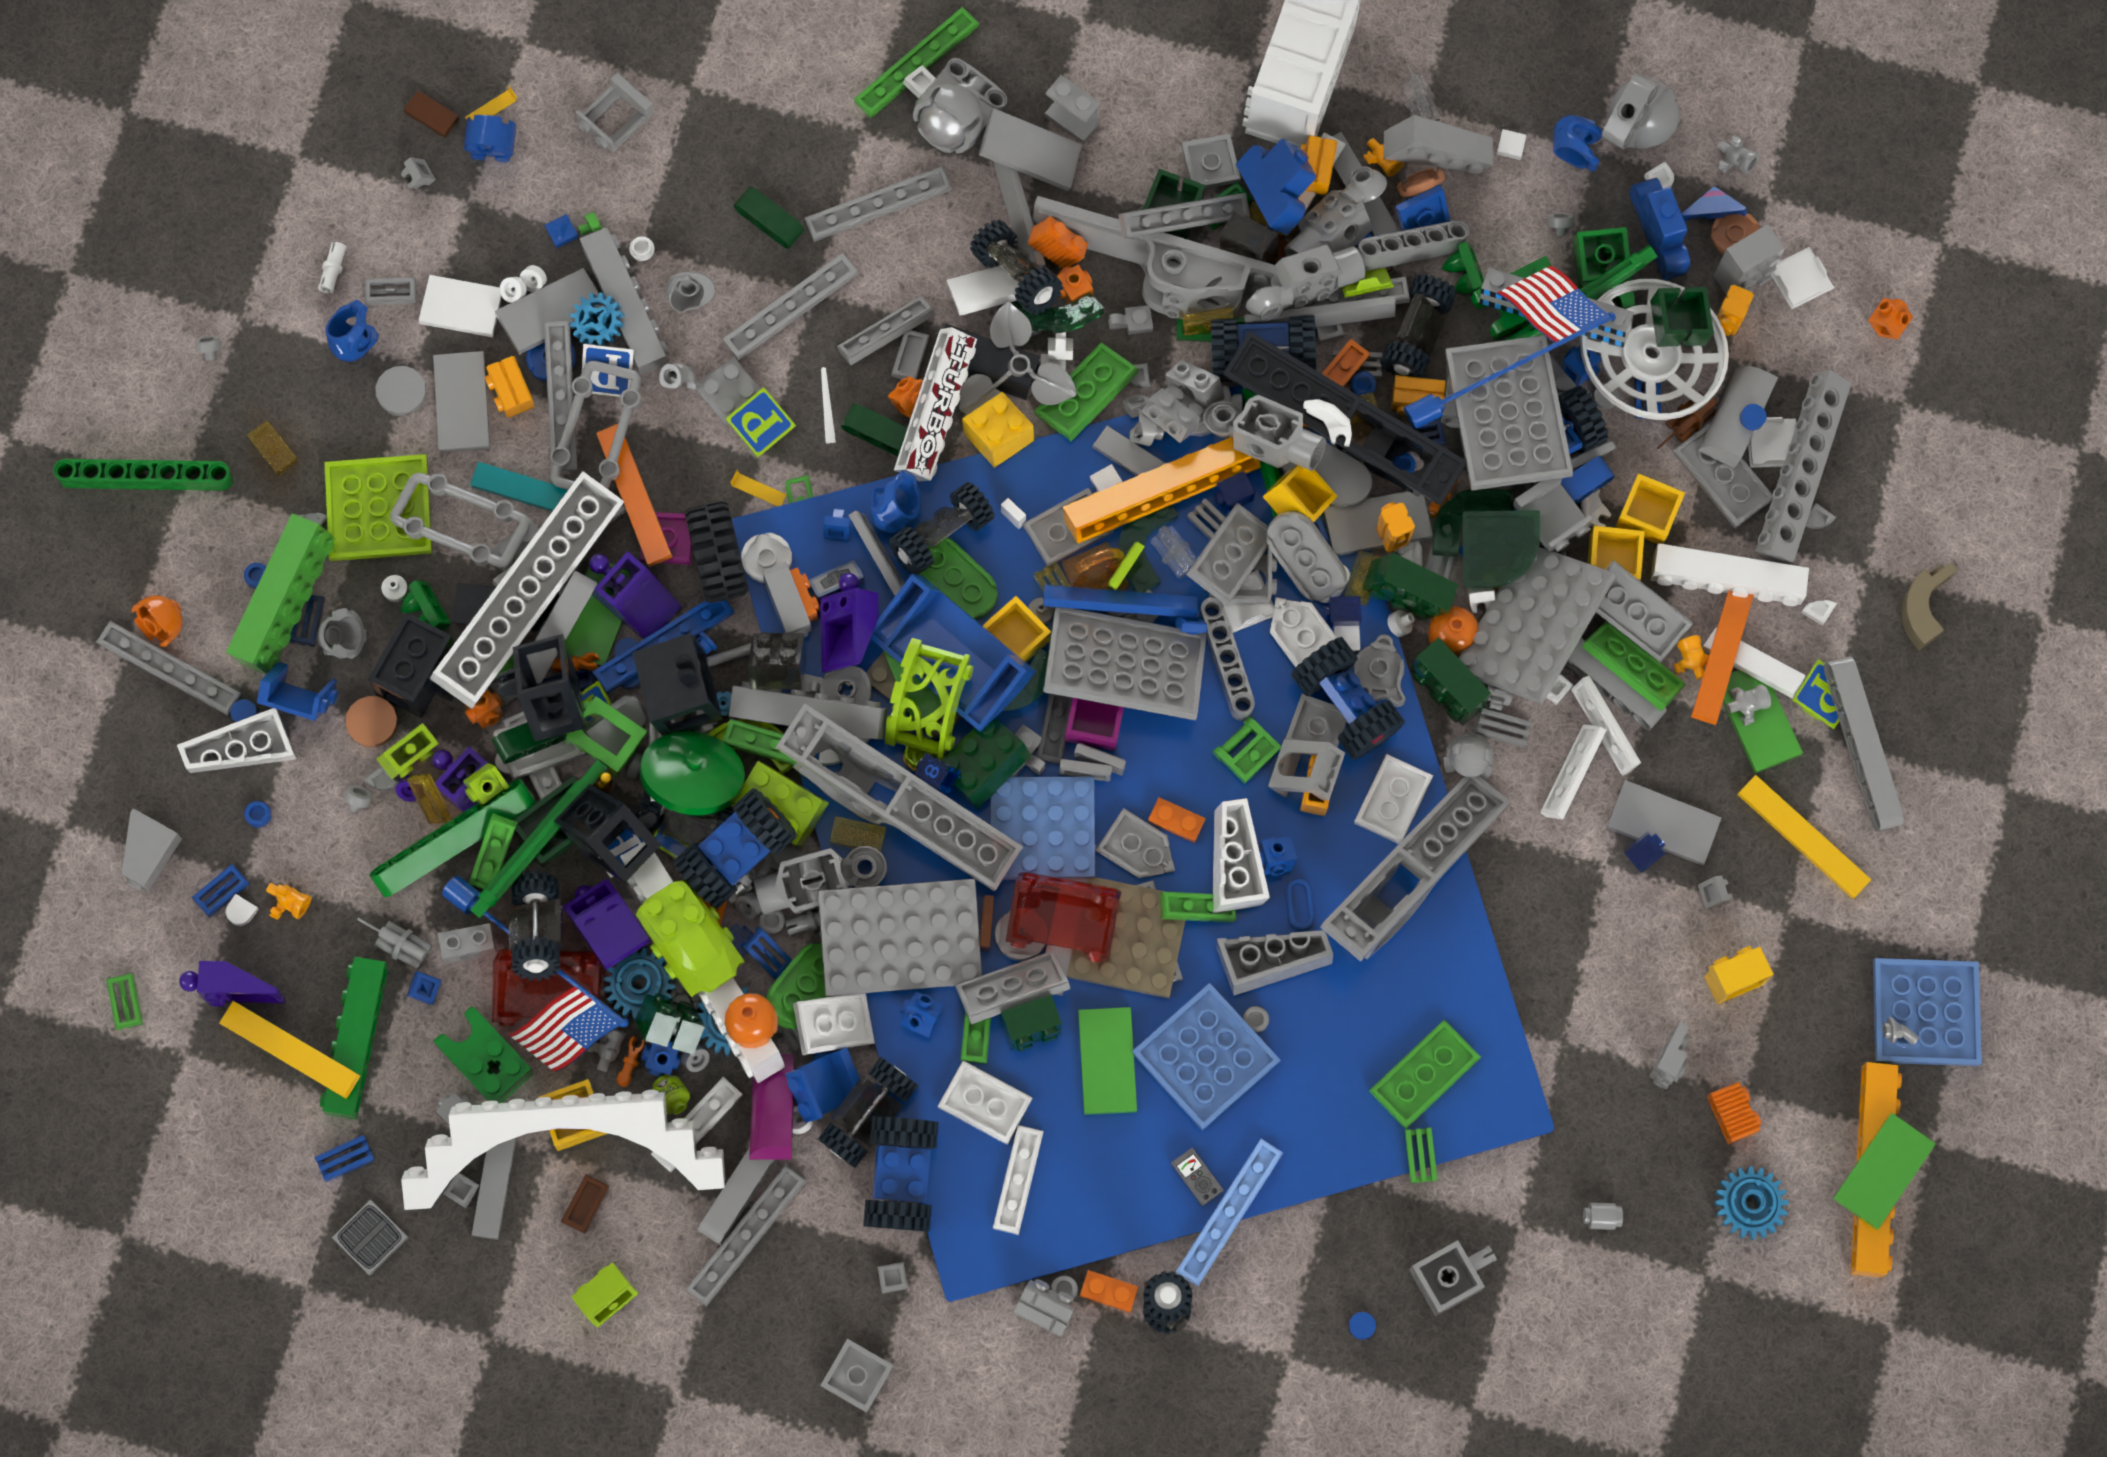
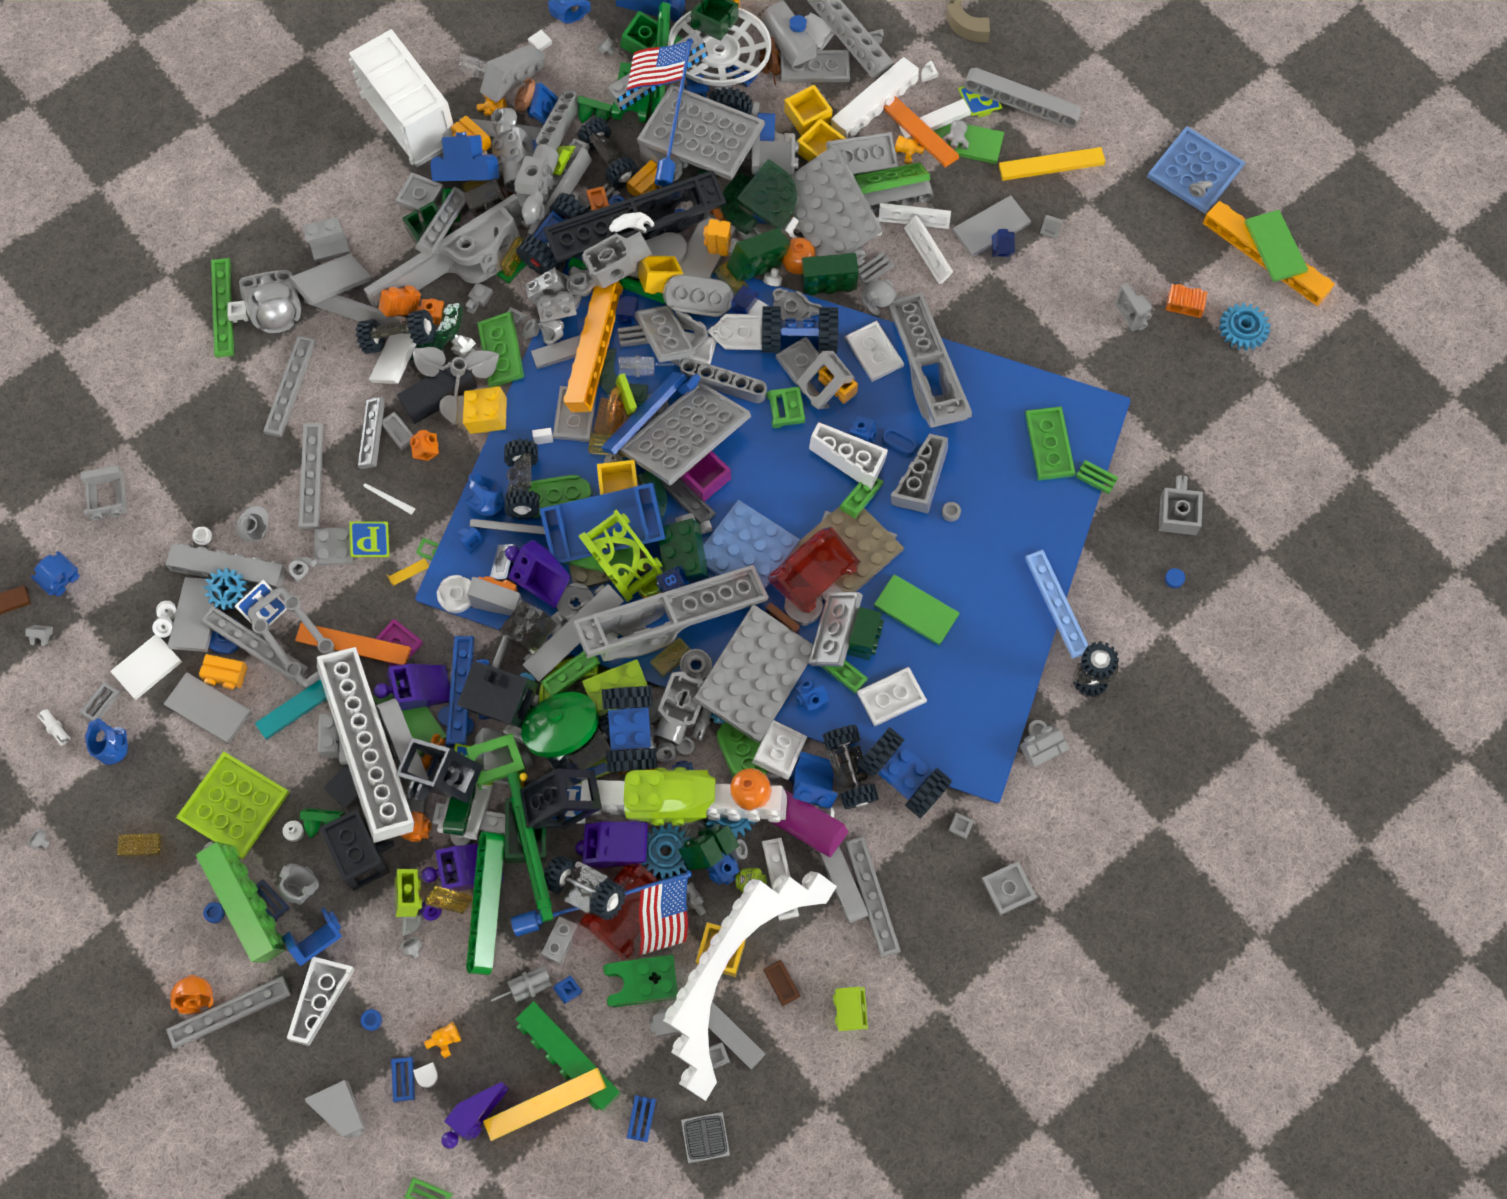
camera: 50 degrees left, 5 degrees down
green beam [53,459,234,491] -> none
blue tile [231,699,258,723] -> none
nougat tile [345,696,398,748] -> none
light grey tile [375,366,427,416] -> none
light grey bar [390,473,530,567] -> none
lime brick [463,763,509,805] -> none
yellow piece [465,85,517,120] -> none
bright green tile [469,813,517,889] -> none
blue tile [545,214,579,249] -> none
bright green tile [578,211,602,236] -> none
orange piece [616,1036,647,1087] -> none
black tyre [684,501,748,603] -> none
dark green beam [733,186,805,249] -> none
blue tile [740,926,792,980] -> none
dark green beam [841,403,907,457] -> none
white brick [894,328,977,481] -> none
white tile [993,1125,1044,1235] -> none
light grey tile [1059,759,1112,782] -> none
light grey tile [1074,743,1126,776] -> none
orange plate [1080,1270,1139,1313] -> none
white tile [1090,464,1123,492] -> none
light grey tile [1095,808,1175,878] -> none
medium blue plate [1132,983,1281,1131] -> none
orange plate [1148,797,1206,843] -> none
tile [1171,1148,1224,1207] -> none
light grey brick [1583,1203,1623,1230] -> none
yellow piece [1704,946,1774,1005] -> none

